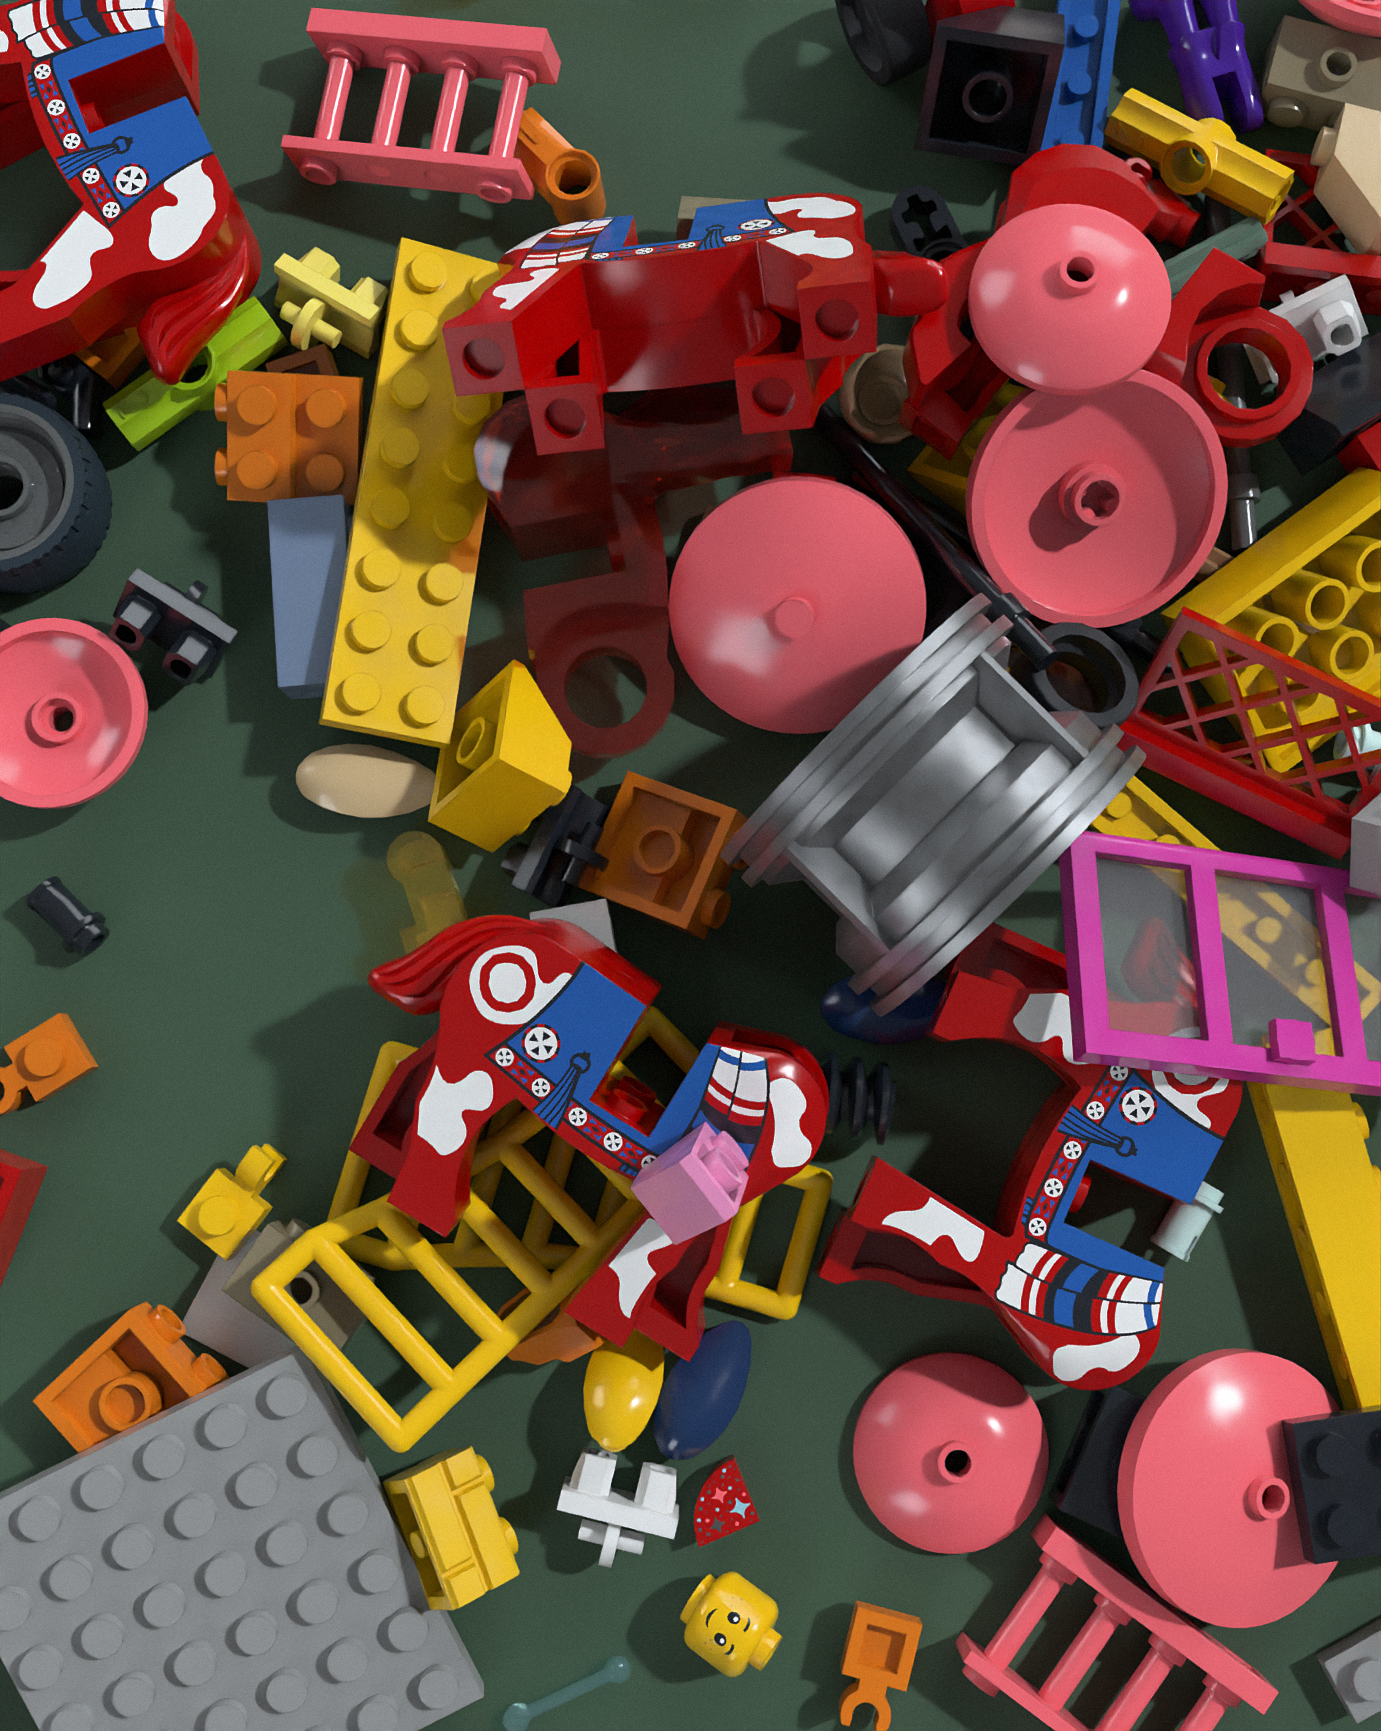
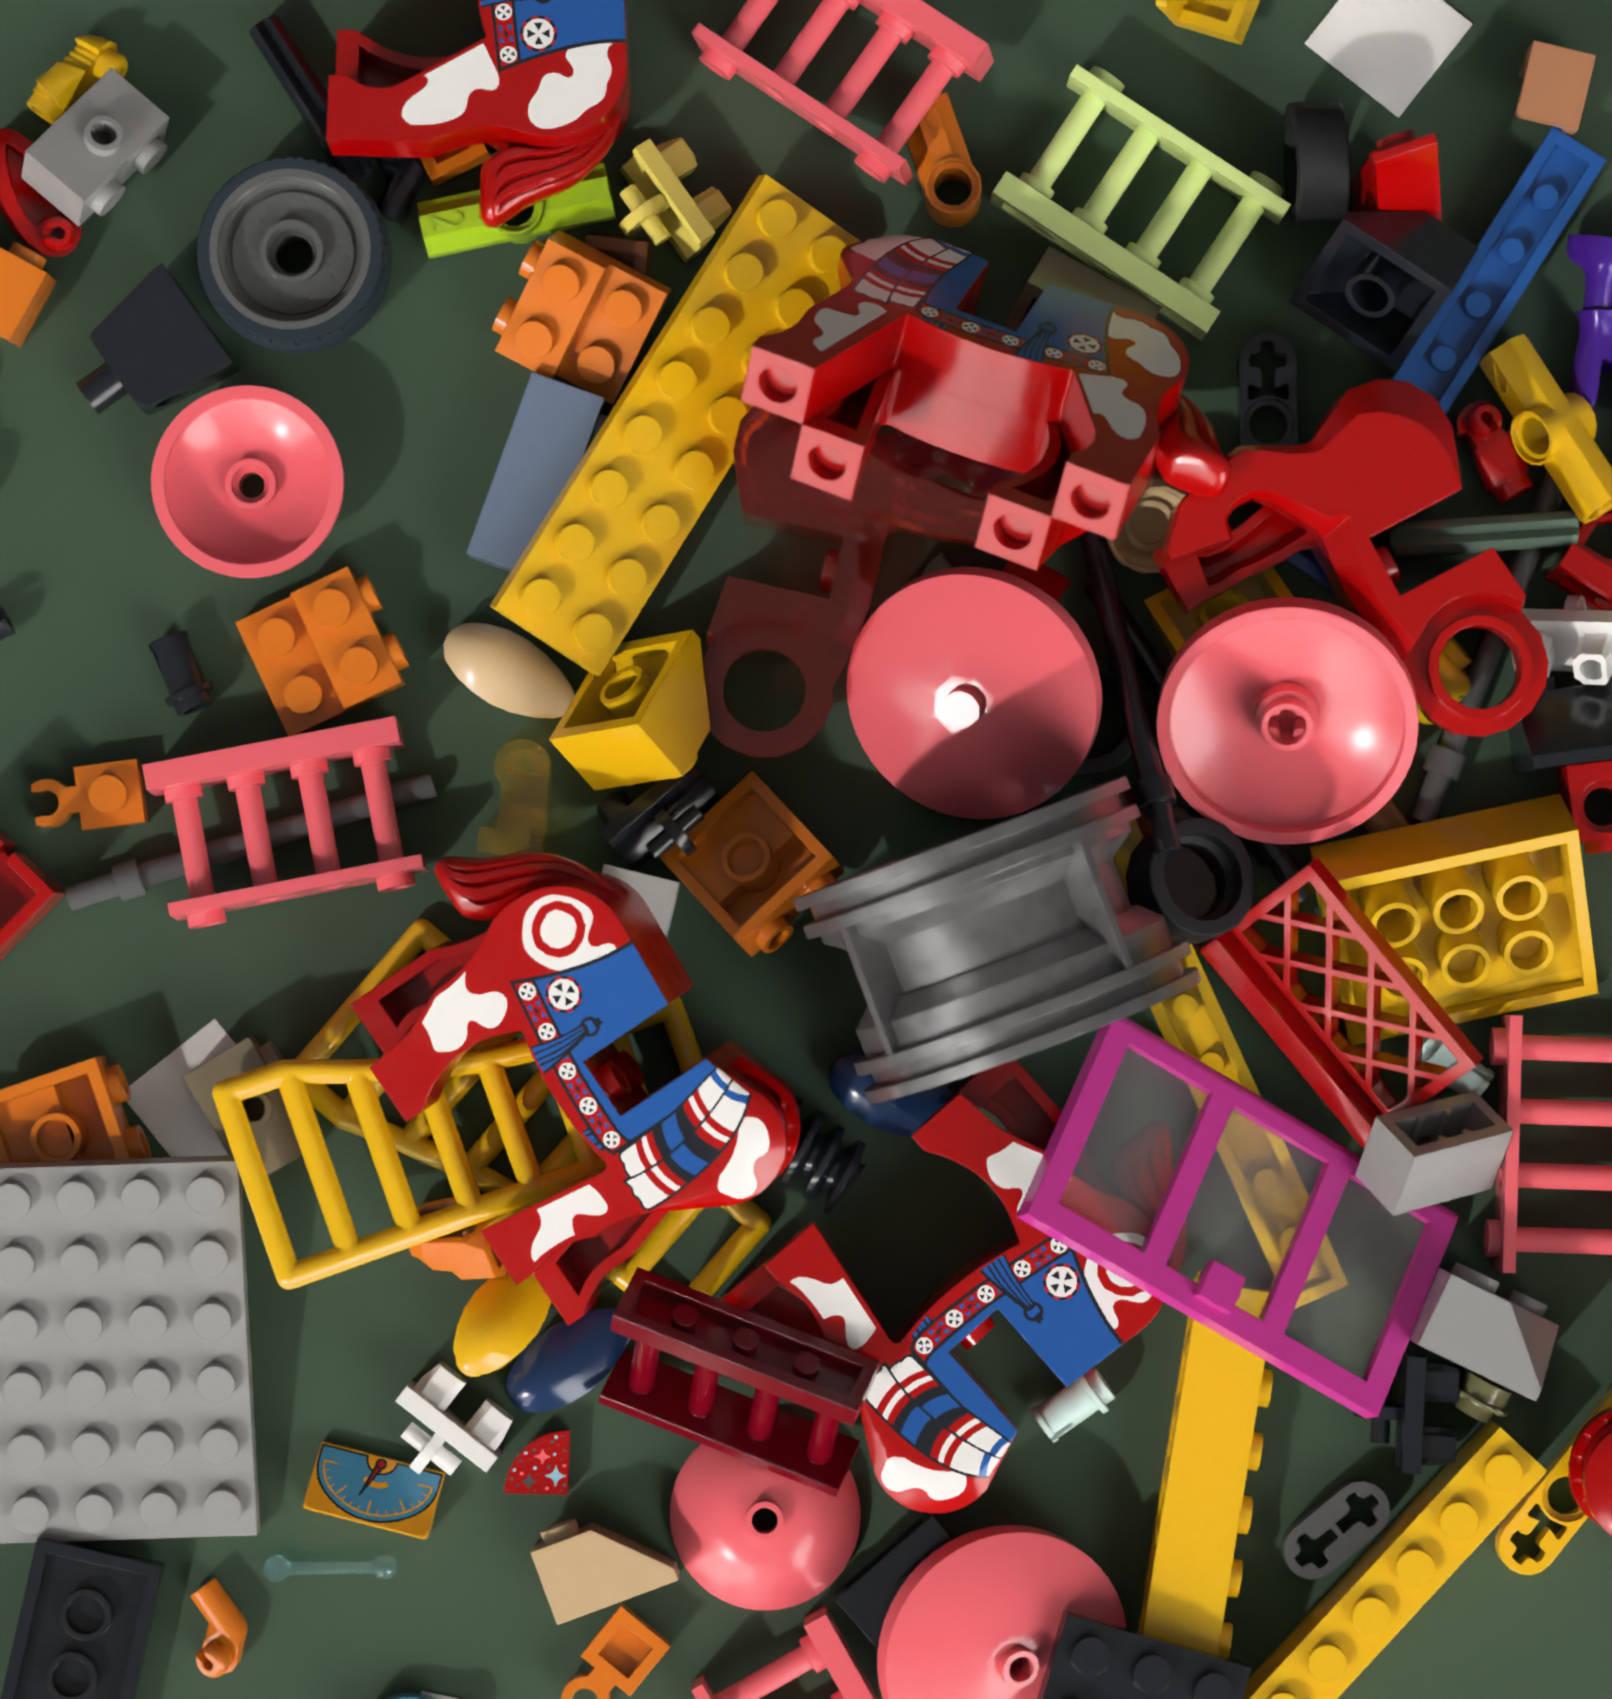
camera: 25 degrees right, 5 degrees up
black hips [109,568,238,686] -> none
yellow plate [177,1143,288,1261] -> none
yellow brick [383,1446,520,1610] -> none
bright pink slope [630,1121,749,1245] -> none
yellow head [680,1571,783,1678] -> none
coral dish [968,204,1171,396] -> none
none -> dark grey bar [65,772,438,911]
none -> coral fence [142,716,428,929]
none -> orange plate [235,566,410,736]
none -> slope [302,1441,446,1539]
none -> tan slope [530,1518,680,1625]
none -> dark red fence [598,1267,880,1497]
none -> yellowish green fence [990,64,1291,341]

